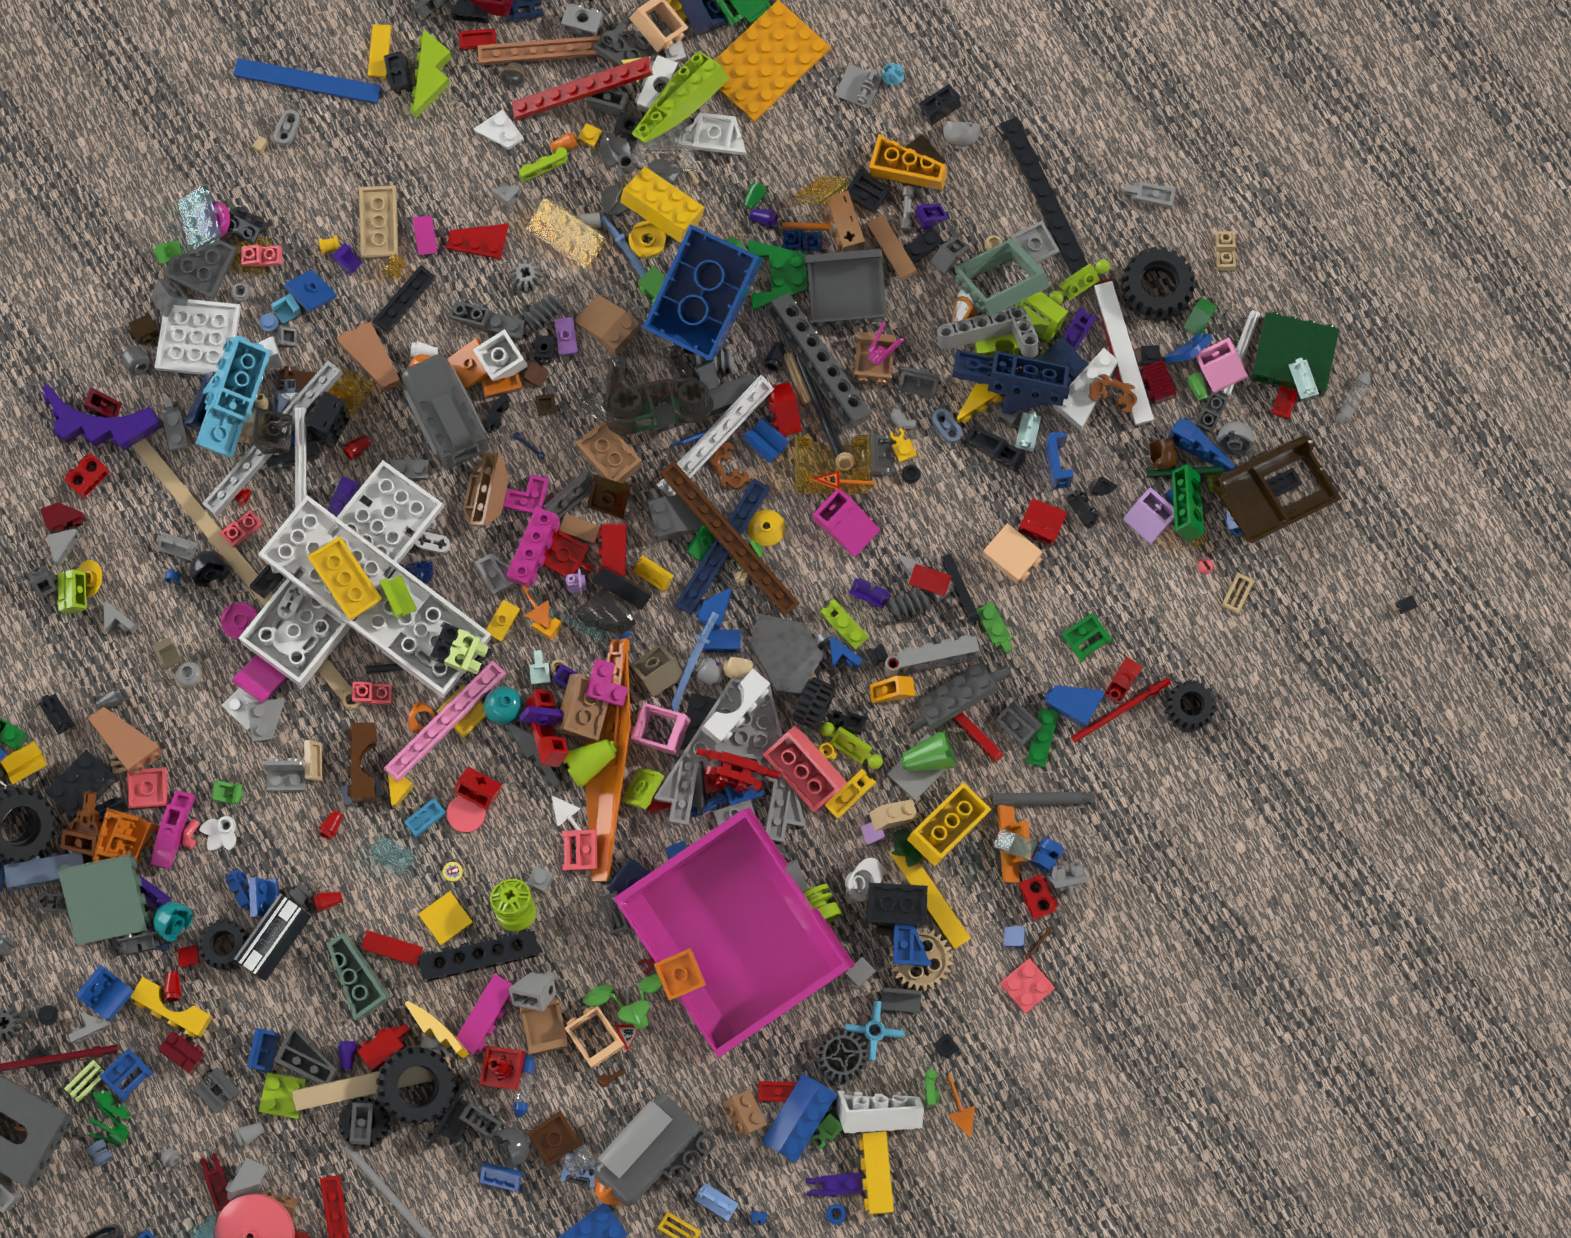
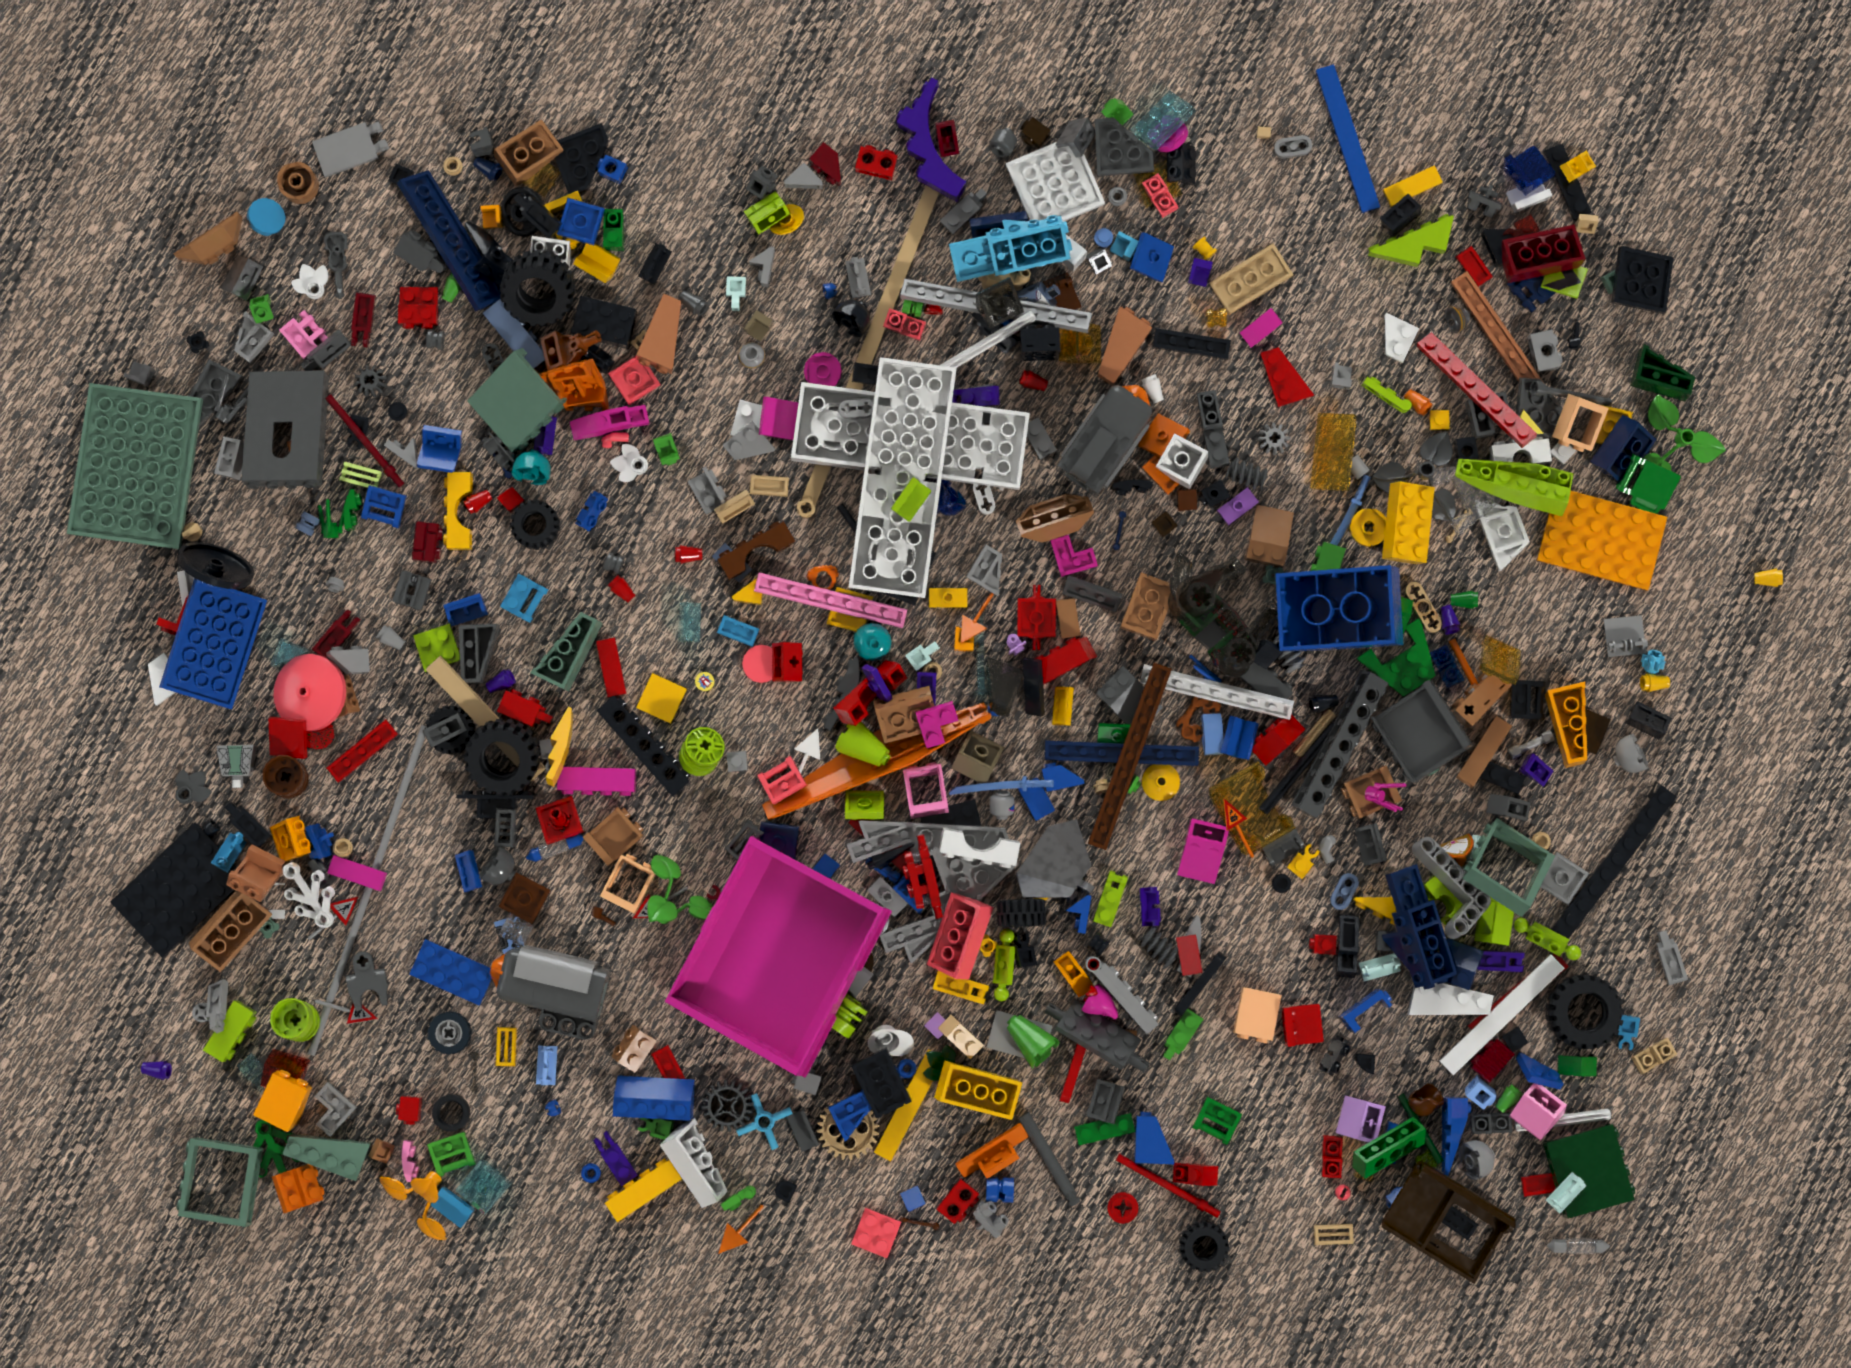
camera: 65 degrees right, 10 degrees up
black slope [234,894,312,982] -> none
blue bracket [249,877,278,919] -> none
yellow plate [307,536,383,621] -> none
coral slope [352,682,392,704] -> none
yellowish green hips [429,622,489,674] -> none
dark pink brick [506,507,560,588] -> none
light grey torso [509,971,556,1012] -> none
dark brown tile [587,475,631,519] -> none
orange plate [654,948,706,1001] -> none
tan hair [723,657,754,679] -> none
tan plate [835,452,854,471] -> none
clear light blue slope [993,829,1037,861] -> none
dark orange helmet [1088,374,1137,413] -> none
none -> dark azure plate [500,573,548,623]
none -> light aqua plate [726,276,746,311]
none -> tan tile [749,475,789,497]
none -> blue plate [897,1059,917,1078]
none -> bright green wheel [902,300,924,318]
none -> dark pink hat [1081,984,1118,1019]
none -> red gear [1107,1192,1138,1224]
none -> medium blue slope [1201,713,1224,756]
none -> sand green plate [1262,565,1284,586]
none -> red bracket [1309,934,1337,955]
none -> red slope [1322,1135,1343,1178]
none -> tan beam [1405,582,1442,633]
none -> light blue brick [1465,1075,1496,1110]
none -> dark azure plate [1618,1015,1640,1050]
none -> yellow cone [1640,673,1670,692]

